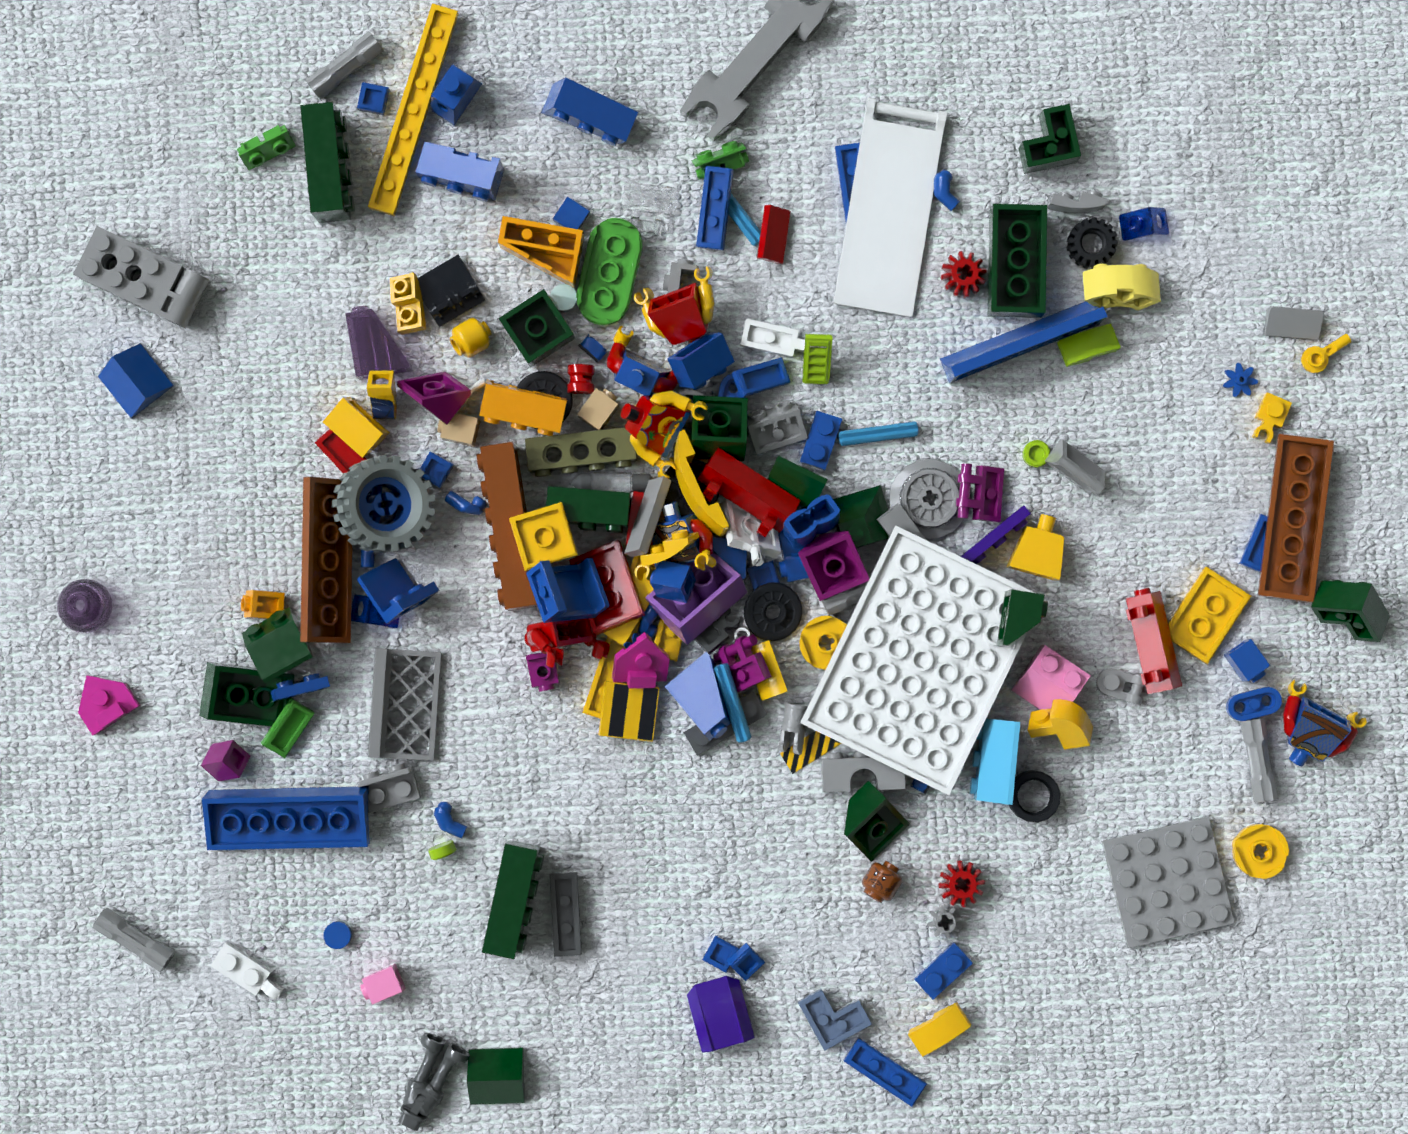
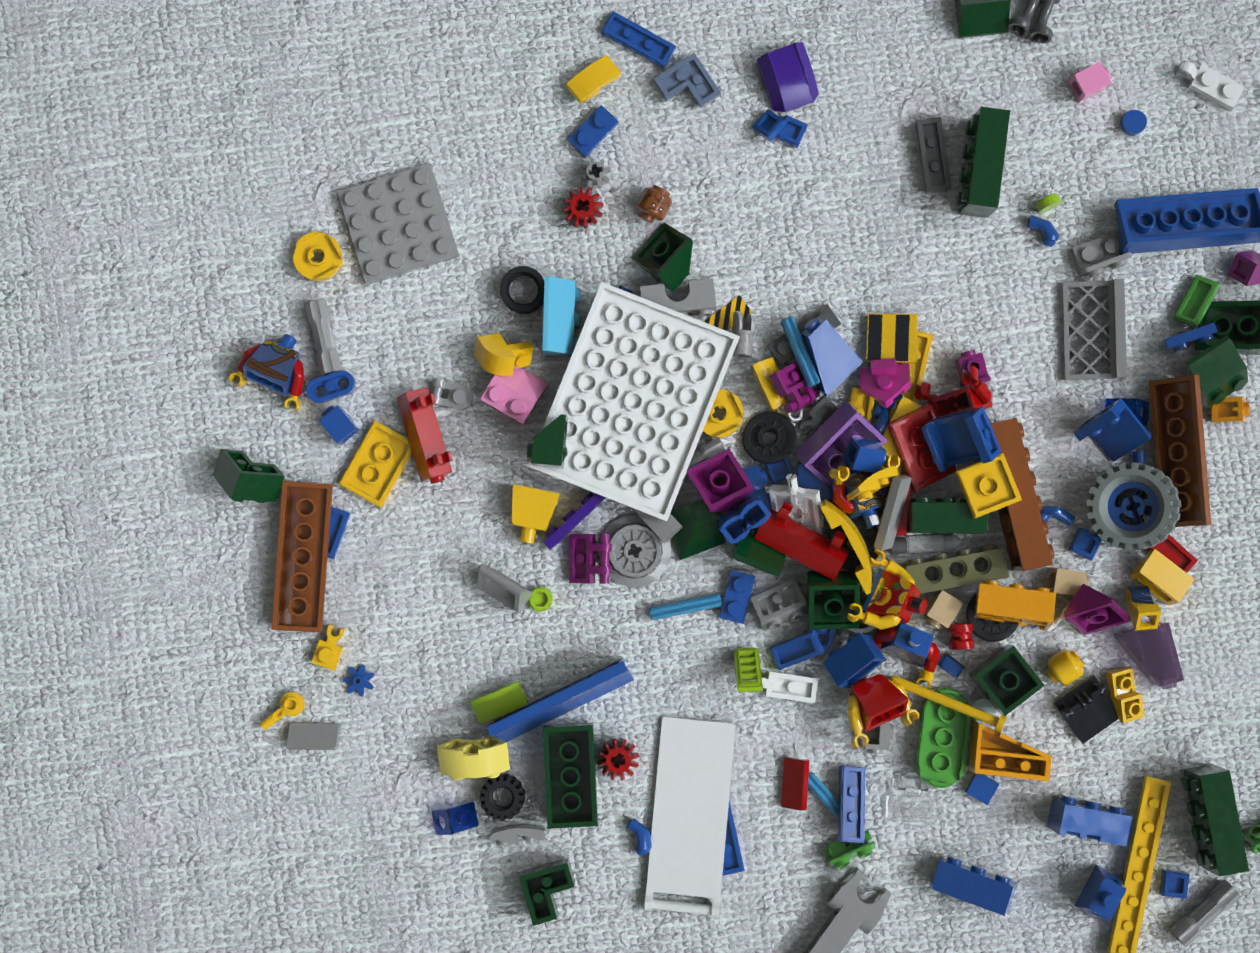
camera: 175 degrees right, 0 degrees up
none -> yellow bar [890,675,1007,733]

